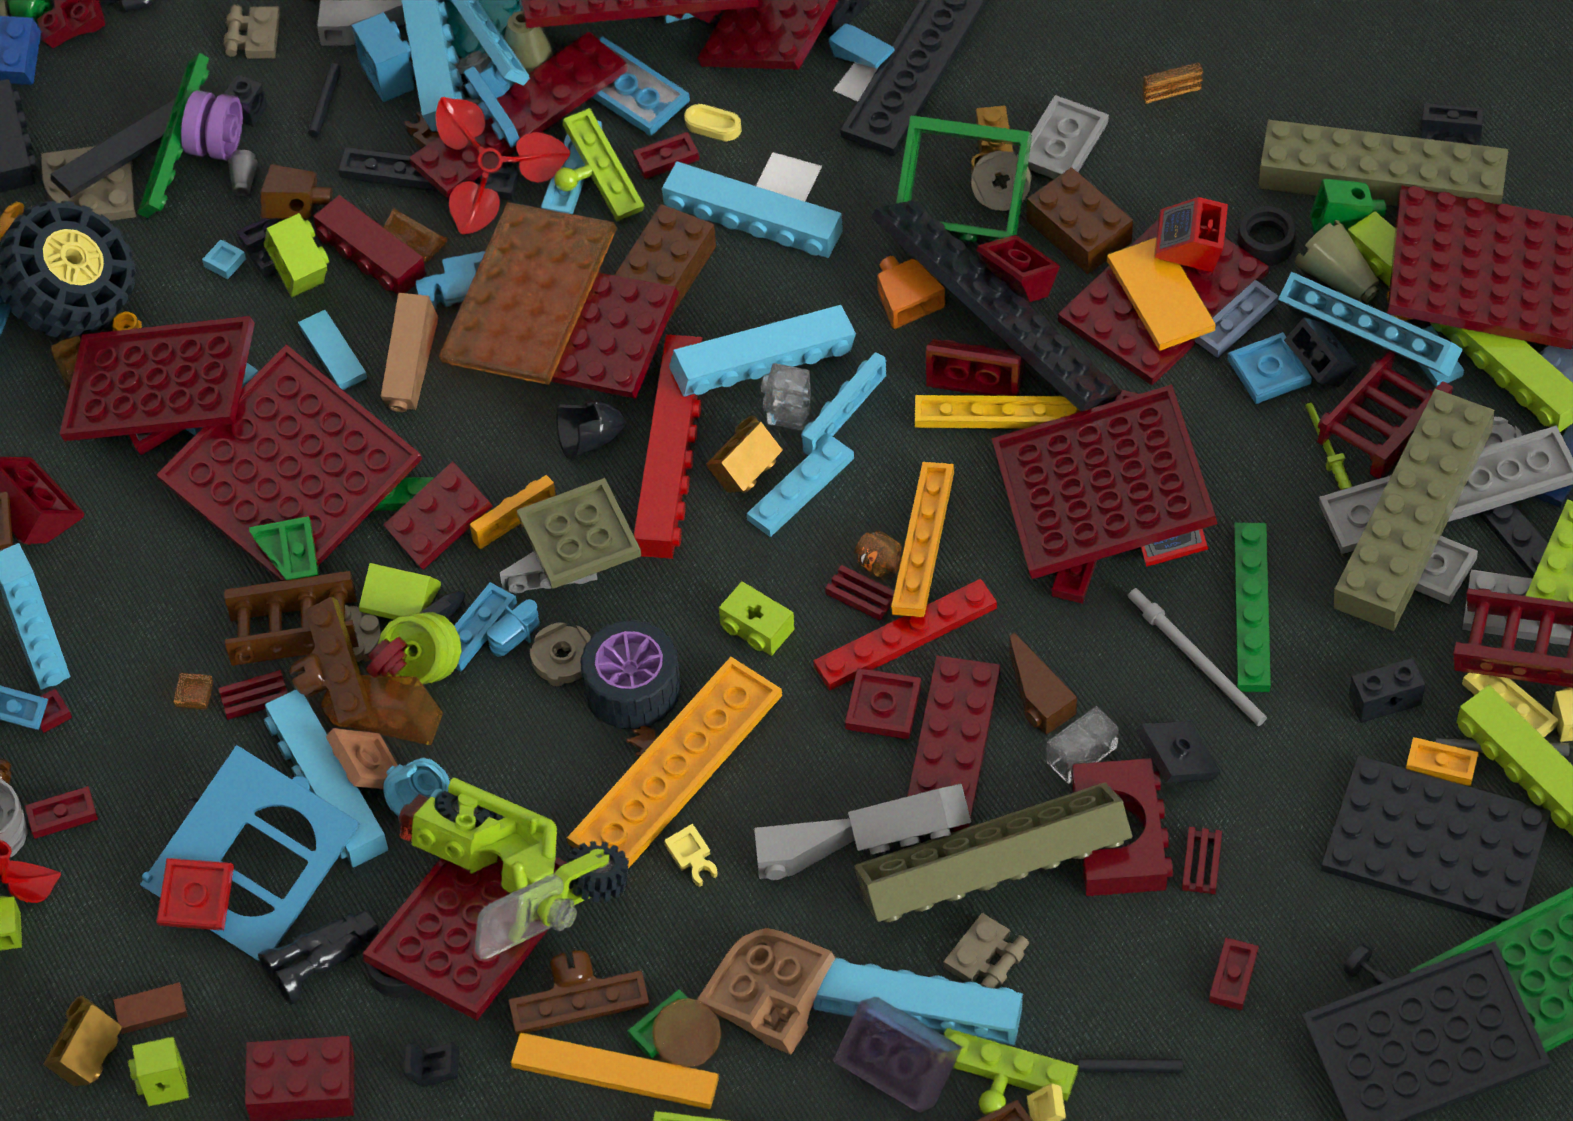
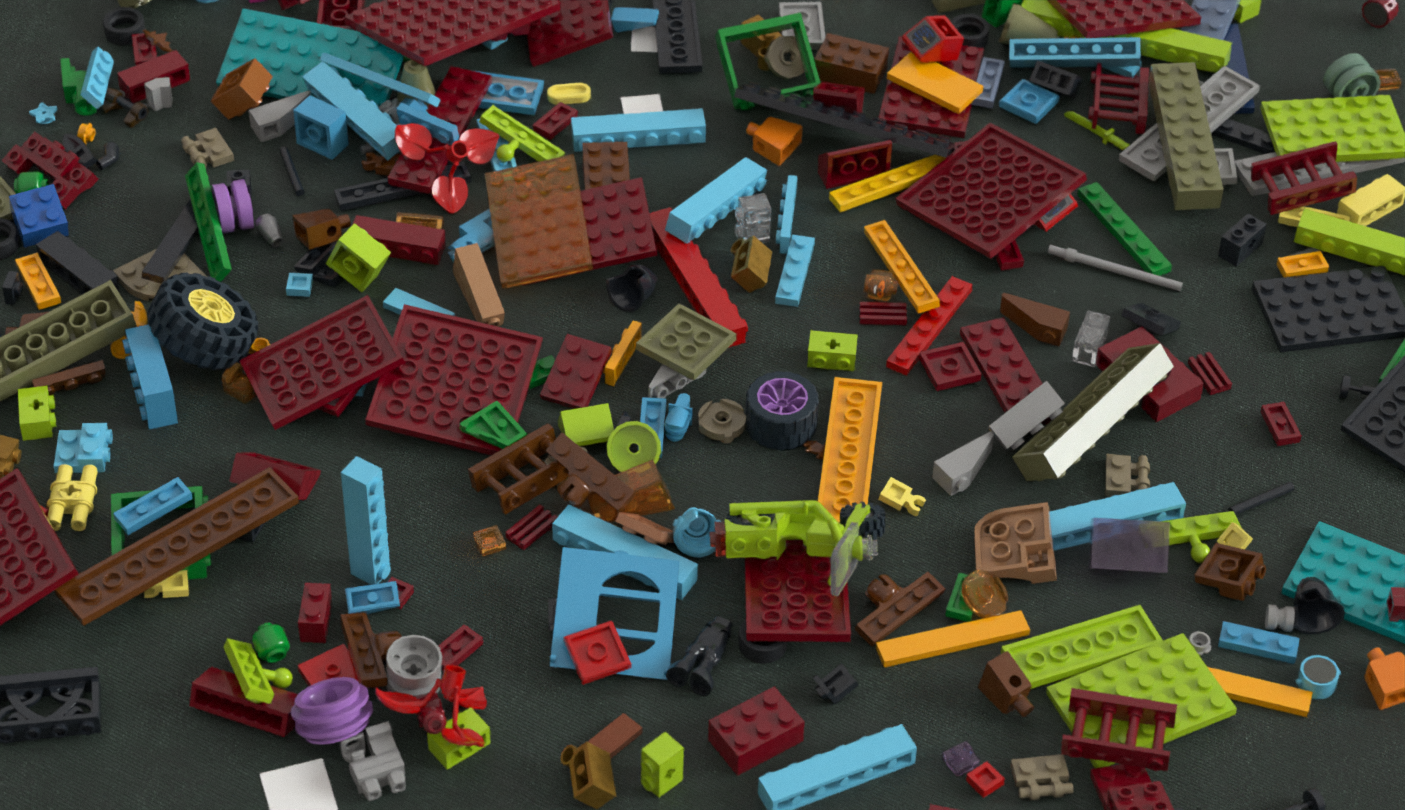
camera: 35 degrees left, 10 degrees down
dark red plate [366,637,408,678] -> none

